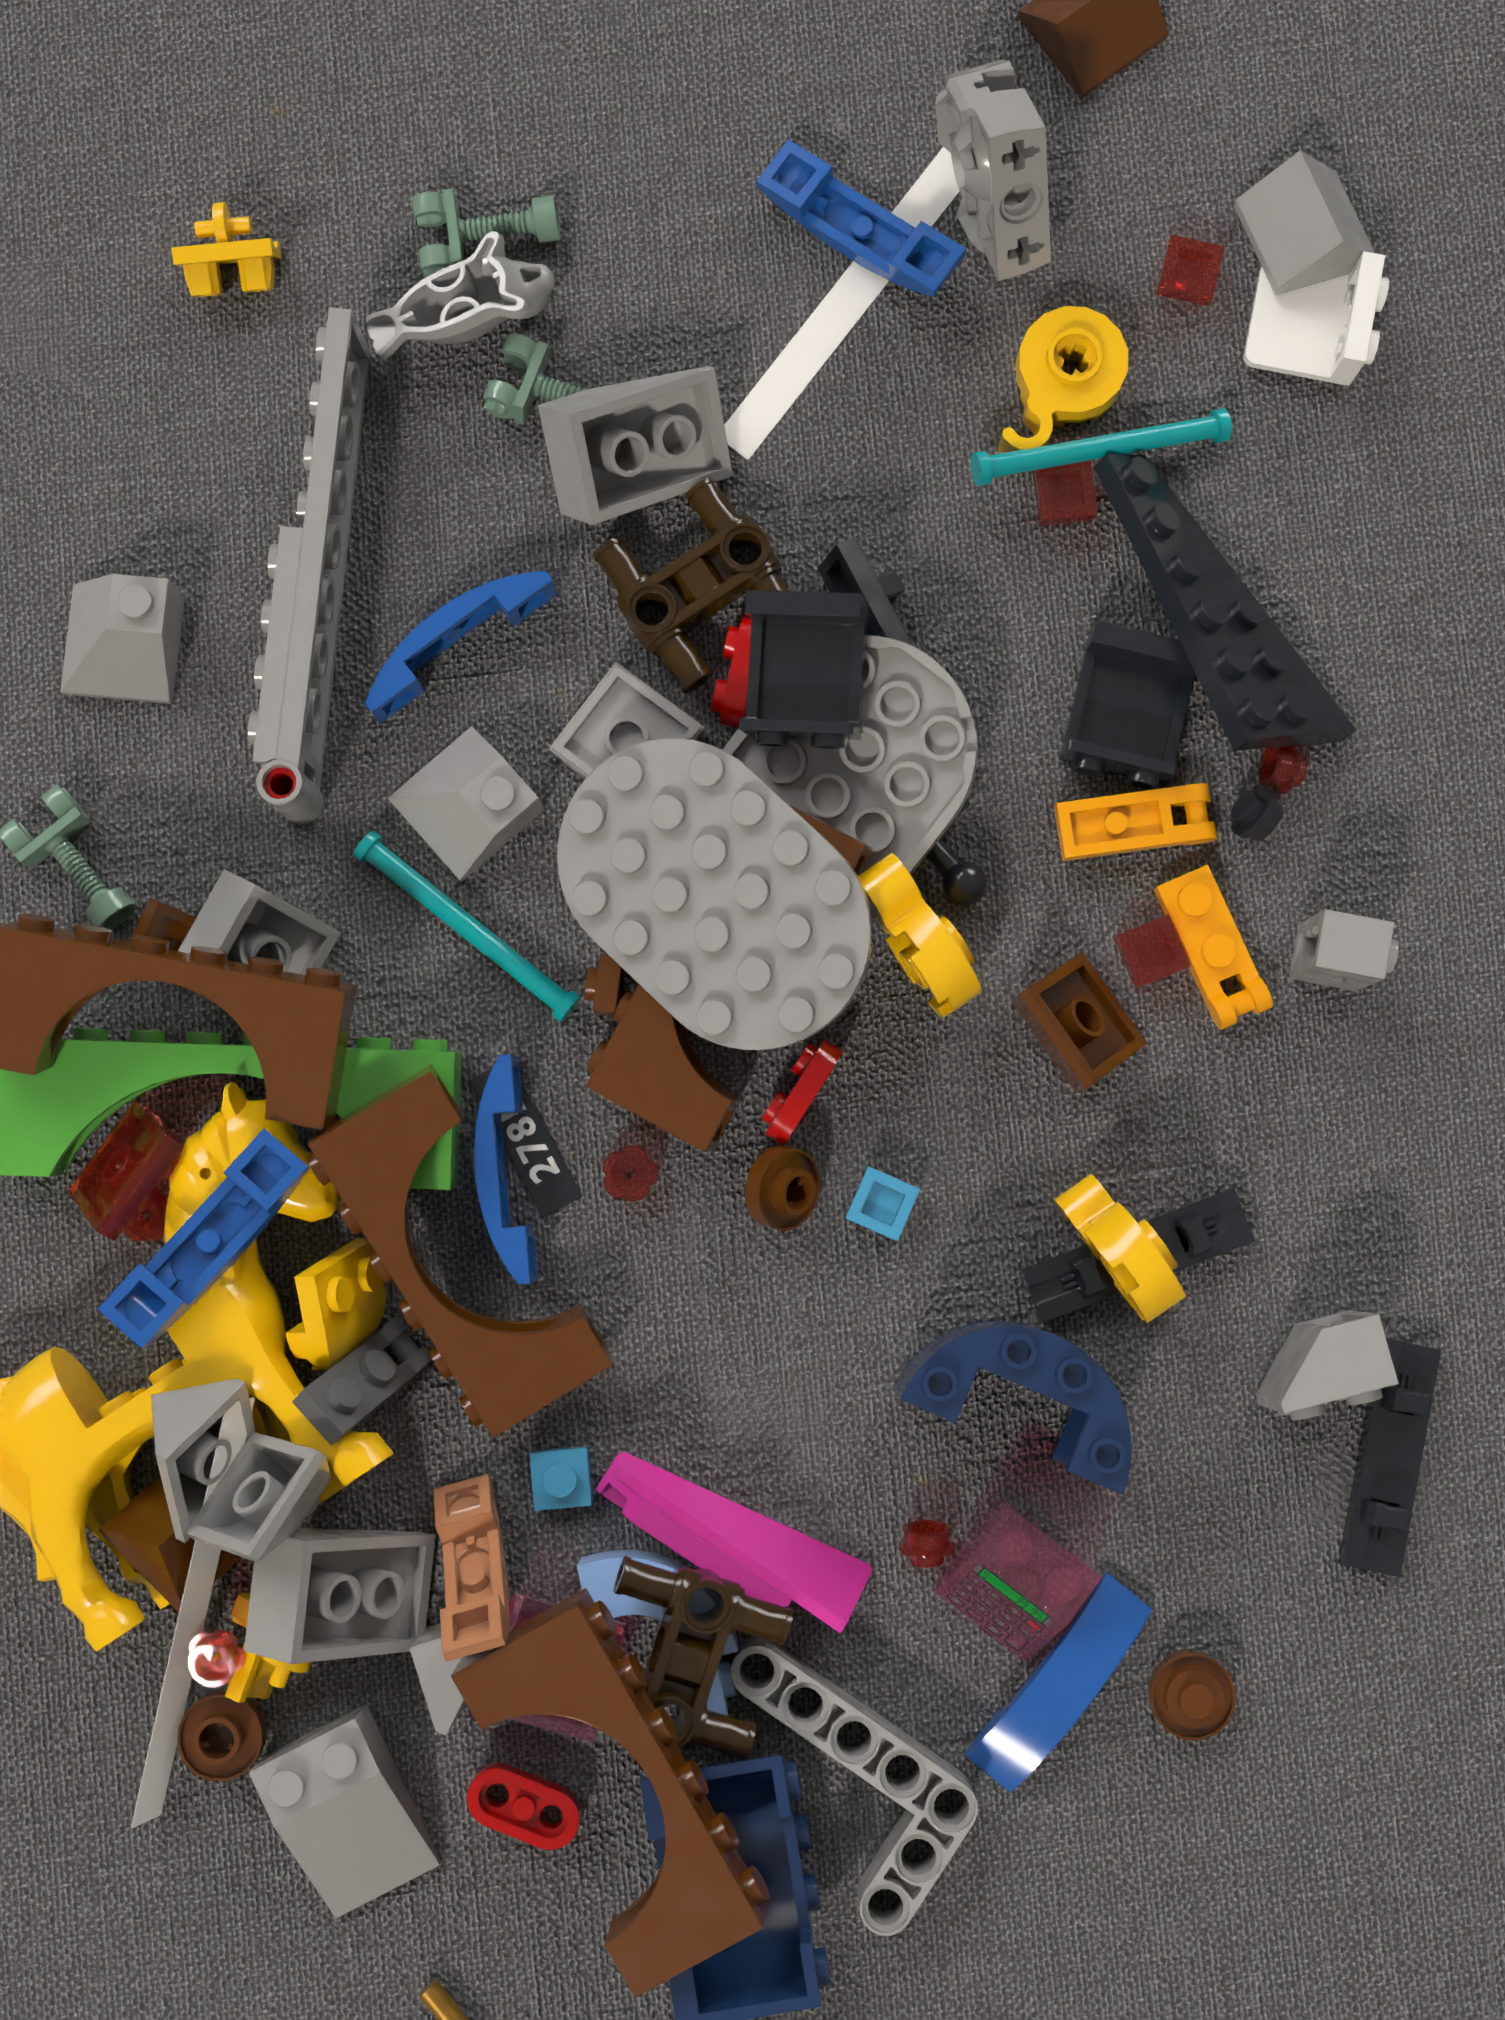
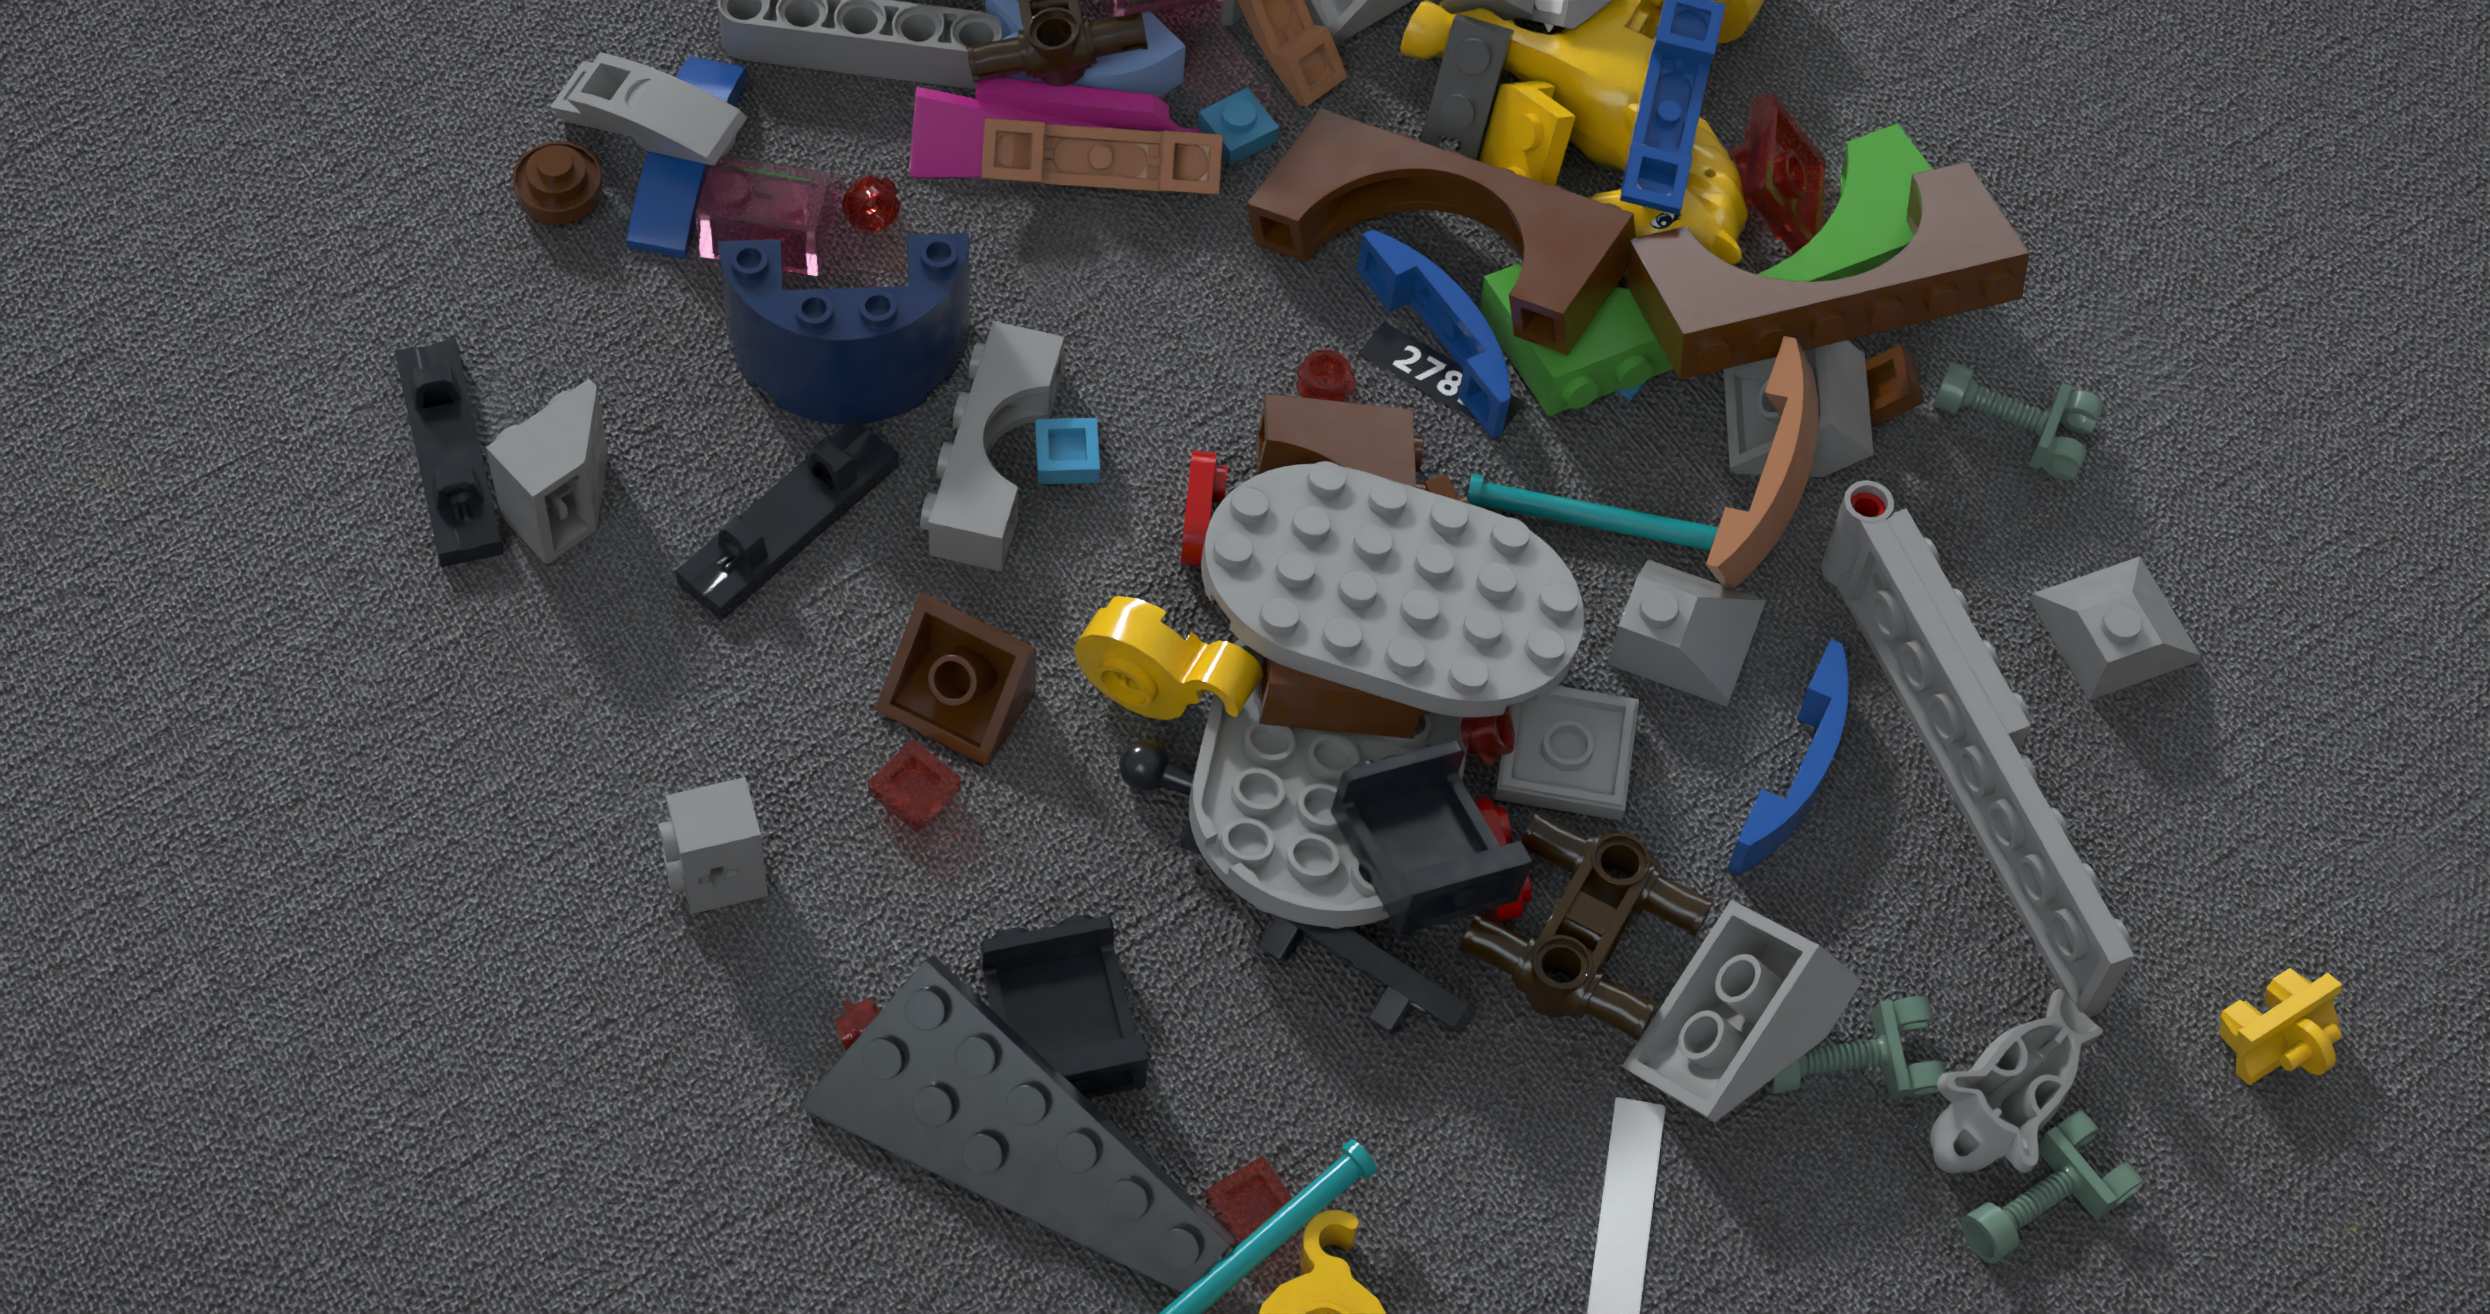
camera: 145 degrees right, 25 degrees down
reddish brown plate [745,1145,820,1231] -> none
light orange plate [1054,783,1217,861] -> none
yellow piece [1054,1174,1186,1323] -> none
light orange plate [1153,864,1273,1030] -> none
black plate [1231,787,1283,841] -> none
none -> light grey slope [550,52,748,166]
none -> light grey arch [920,321,1064,572]
none -> nougat slope [981,118,1223,195]
none -> nougat slope [1706,336,1819,589]

